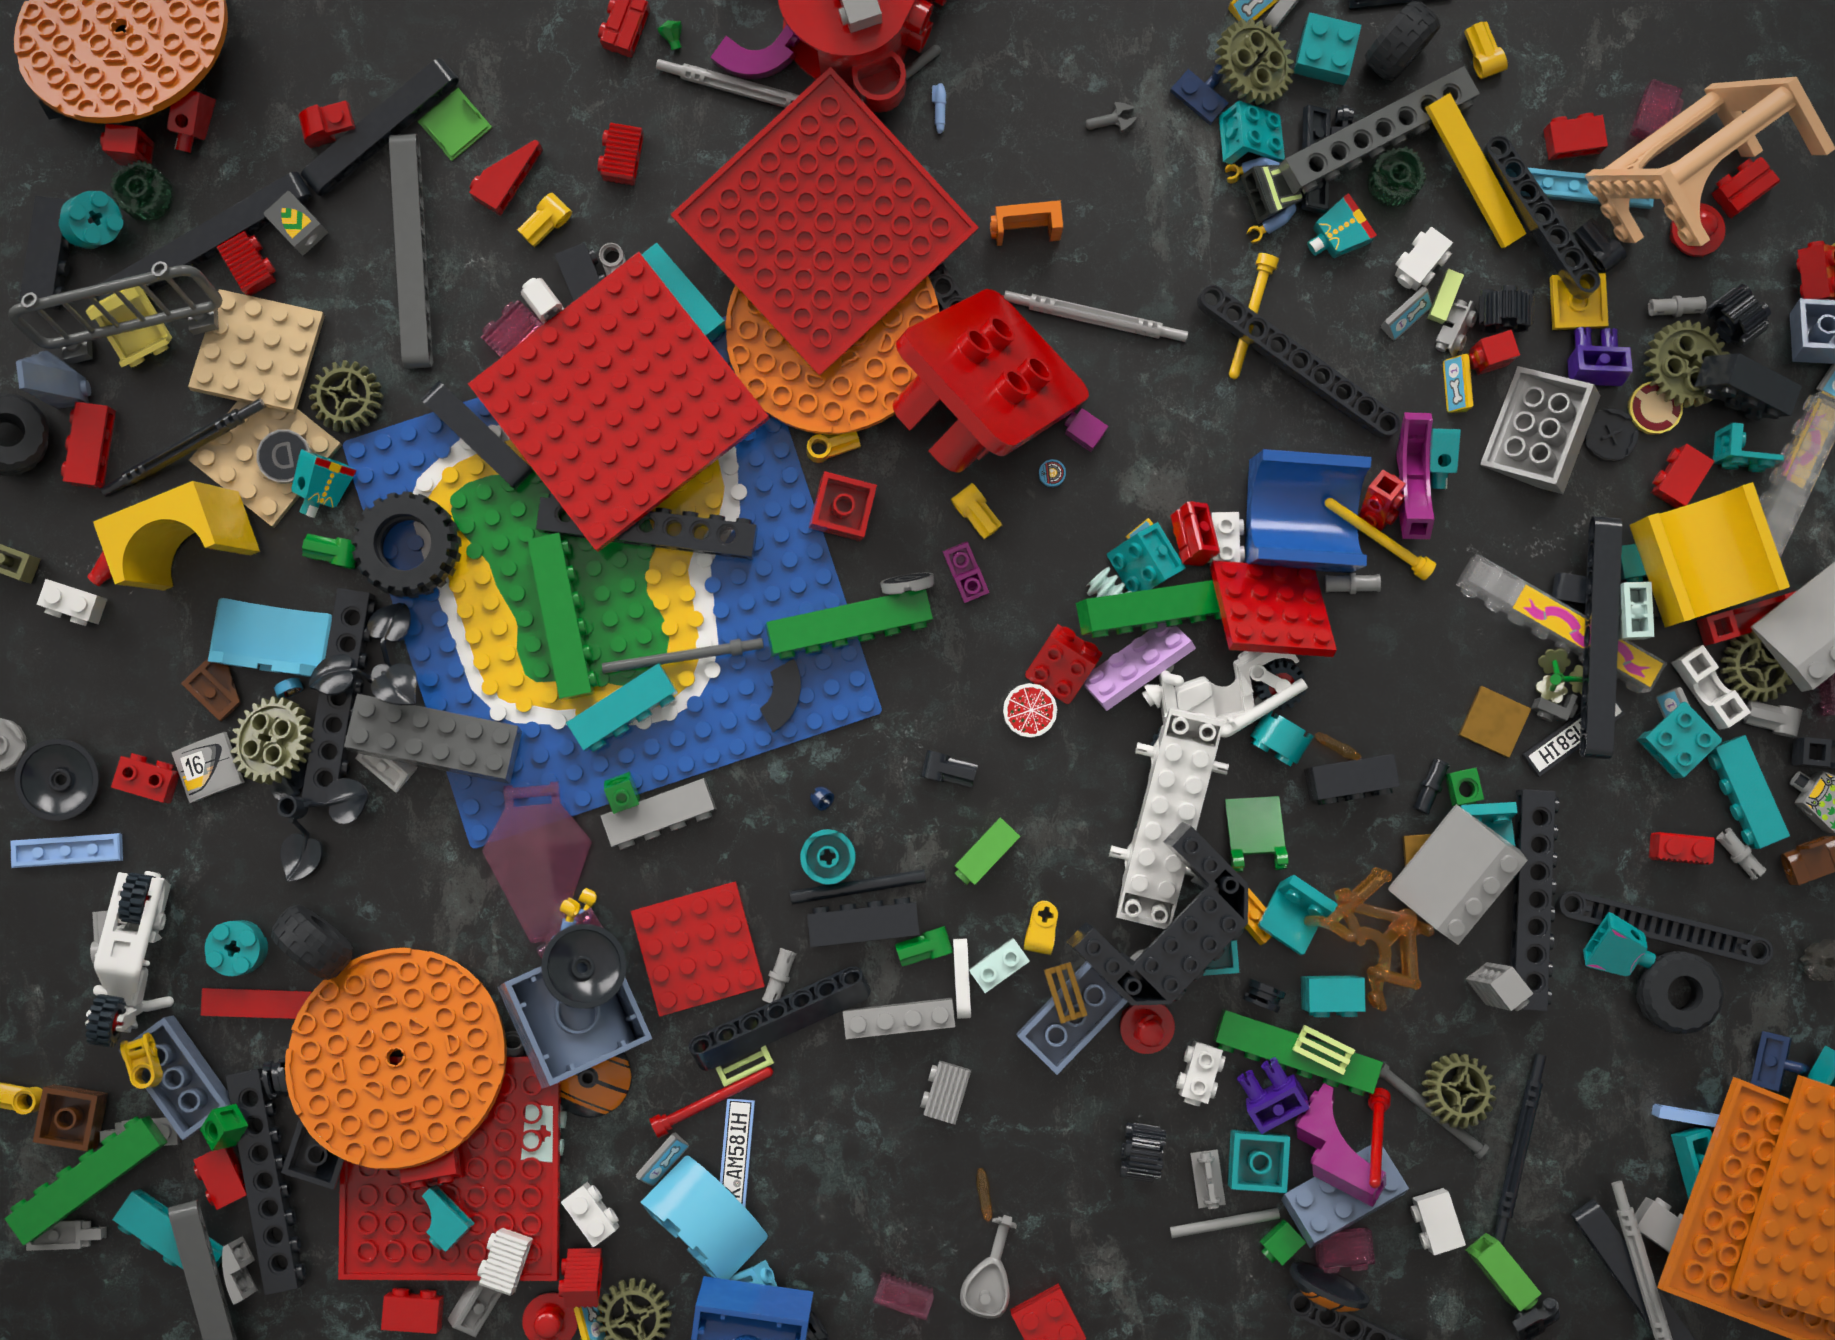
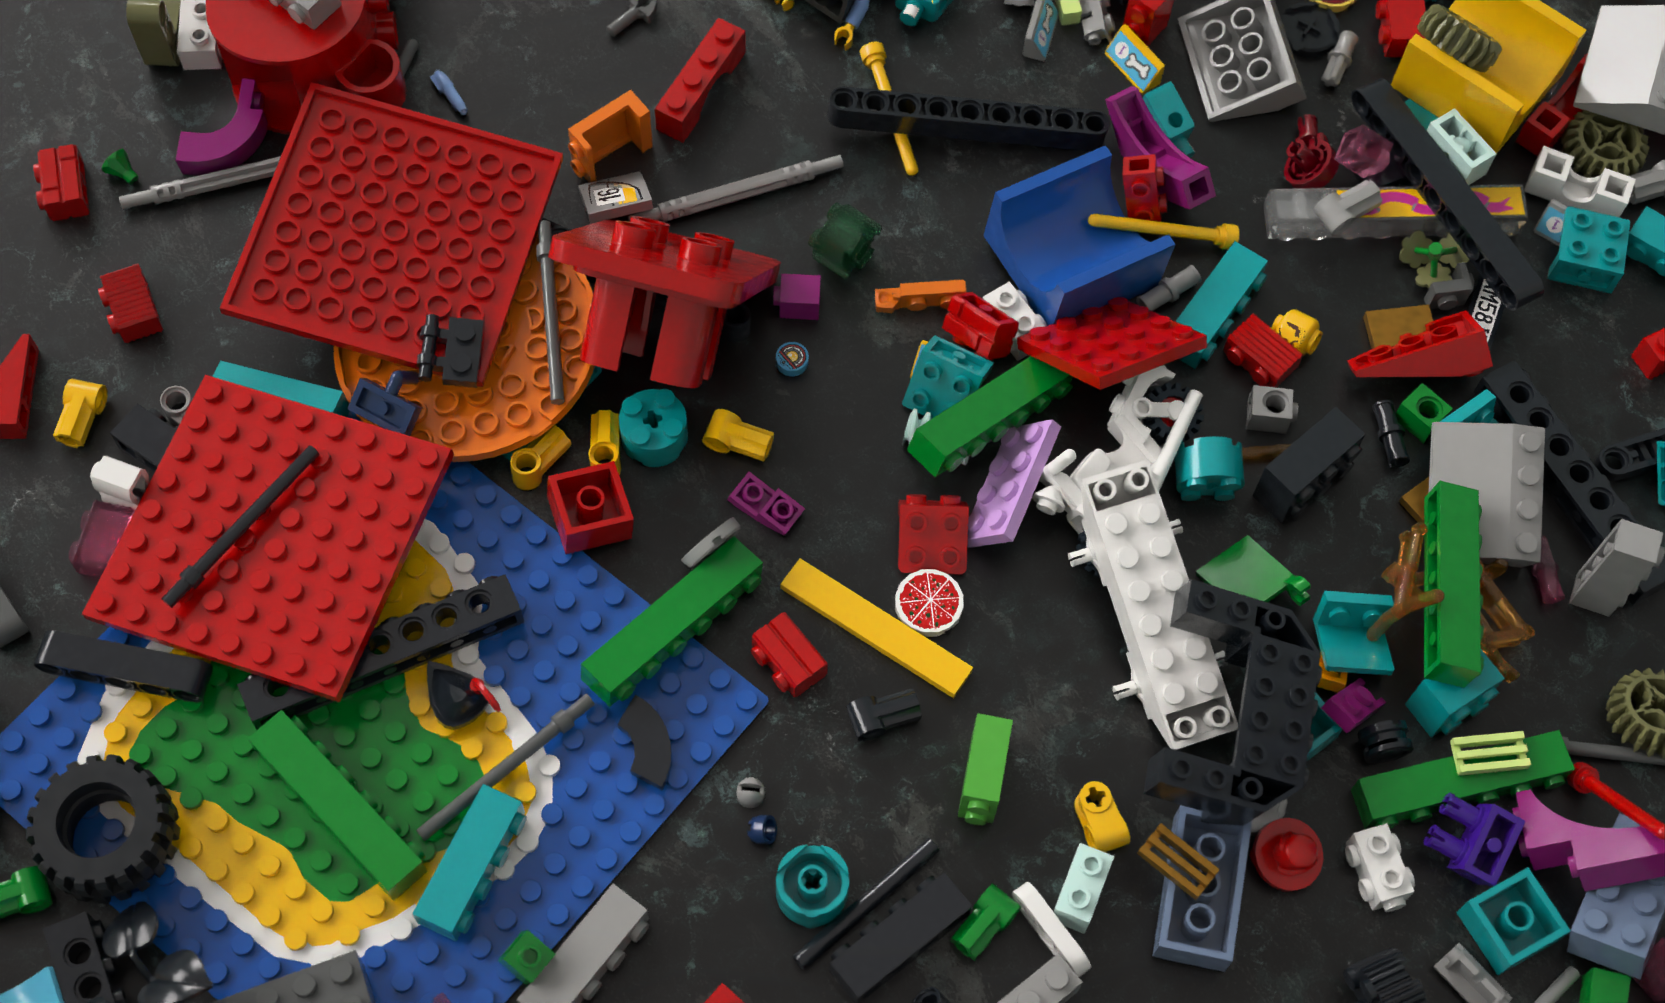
camera: 35 degrees left, 20 degrees down
none -> black bar [161,445,320,608]
none -> dark blue plate [347,370,422,436]
none -> black plate [416,314,484,388]
none -> black piece [427,660,501,730]
none -> dark grey bar [536,220,565,405]
none -> light grey slope [578,171,653,223]
none -> yellow piece [588,410,621,475]
none -> teal brick [619,389,688,467]
none -> red arch [655,18,746,143]
none -> light grey hinge [736,777,765,808]
none -> red brick [750,612,828,698]
none -> yellow tile [780,558,973,699]
none -> clear green brick [808,202,882,280]
none -> orange hinge [875,280,966,313]
none -> teal brick [1175,241,1268,369]
none -> red brick [1223,313,1304,388]
none -> light grey brick [1246,385,1298,434]
none -> yellow head [1271,309,1323,356]
none -> dark red pin [1284,114,1340,194]
none -> light grey piece [1313,180,1383,236]
none -> magenta hinge [1321,678,1386,733]
none -> light grey axle [1322,31,1359,87]
none -> clear pink brick [1334,125,1393,178]
none -> red wedge [1347,310,1493,377]
none -> olive gear [1417,4,1502,72]
none -> green brick [1424,480,1484,688]
none -> clear pink axle [1531,536,1565,604]

